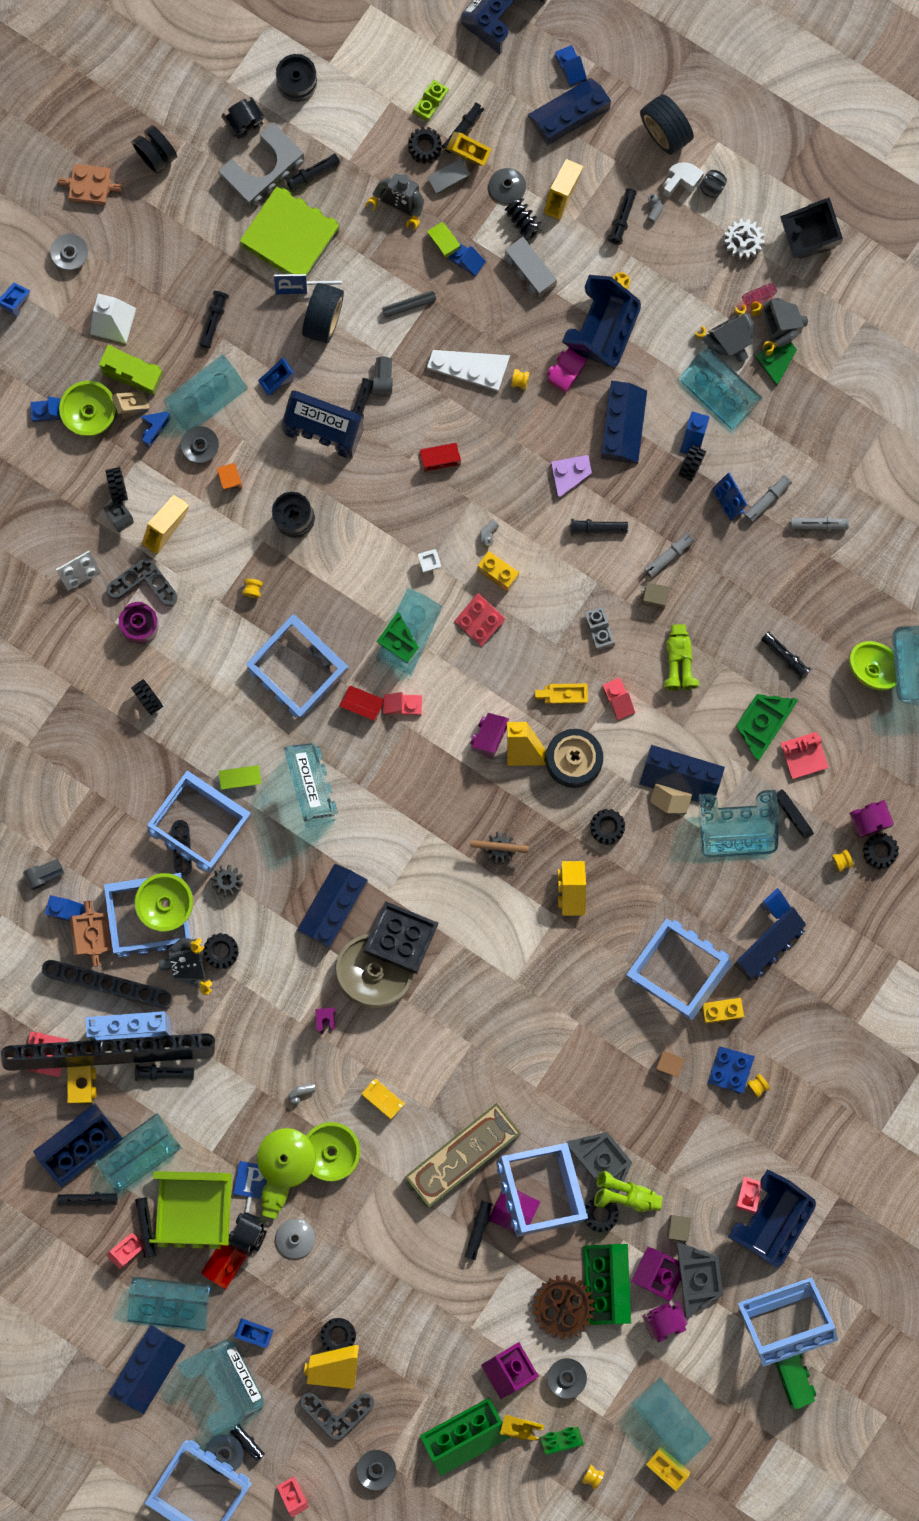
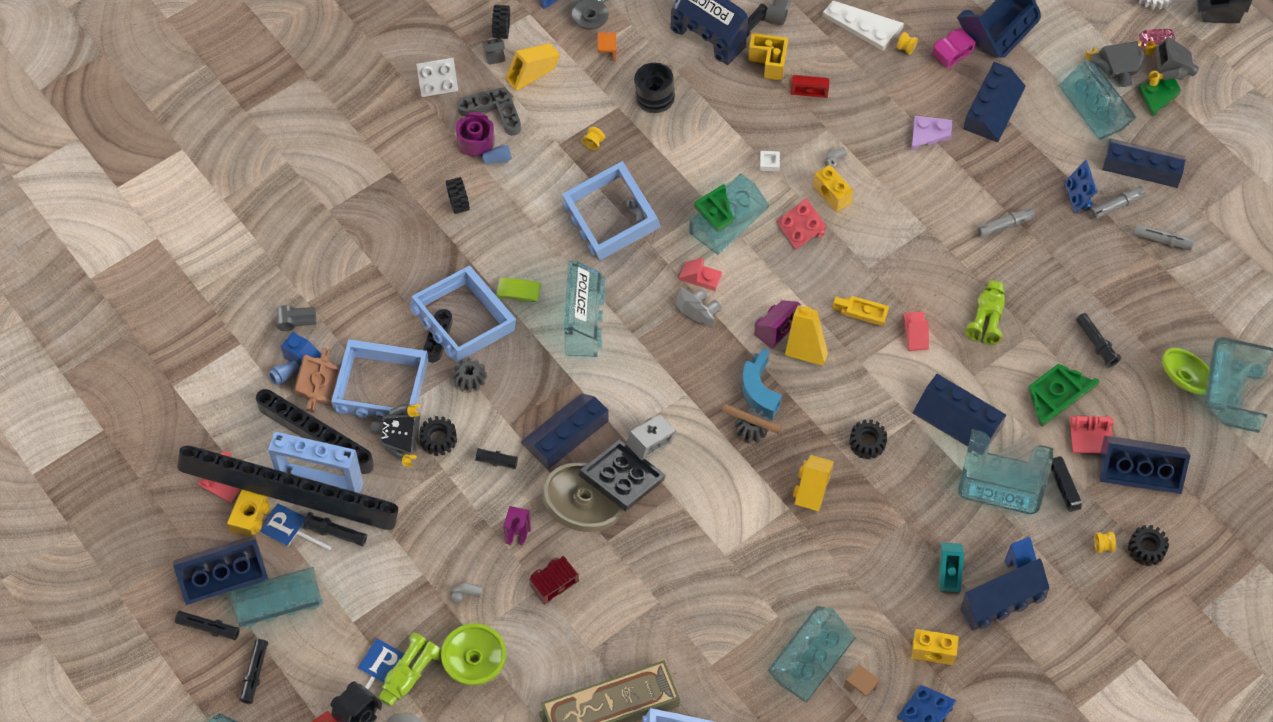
camera: 20 degrees right, 20 degrees down
coral slope [106,1233,143,1269] -> none
lime dish [135,873,193,932] -> none
lime panel [149,1171,232,1249] -> none
lime dish [257,1128,316,1188] -> none
red panel [339,685,384,721] -> none
yellow hinge [361,1078,405,1120] -> none
wheel [545,729,604,788] -> none
black pin [570,519,628,536] -> none
light grey slope [585,607,615,651] -> none
light blue window [626,918,732,1021] -> none
dark tan brick [640,582,670,609] -> none
tan slope [650,783,692,813] -> none
black tyre [678,445,706,482] -> none
blue slope [680,411,710,454] -> none
magenta brick [849,800,894,838] -> none
none -> blue piece [259,503,331,550]
none -> medium blue cone [268,360,300,385]
none -> black pin [475,448,518,469]
none -> medium blue cone [483,144,512,164]
none -> dark red brick [529,556,579,605]
none -> light grey brick [626,415,676,460]
none -> light grey connector [675,287,722,327]
none -> dark azure arch [742,348,782,421]
none -> yellow brick [748,33,788,81]
none -> clear light blue slope [768,606,856,702]
none -> teal slope [939,542,964,592]
none -> dark blue slope [1100,435,1191,494]
none -> dark blue slope [1102,138,1186,188]

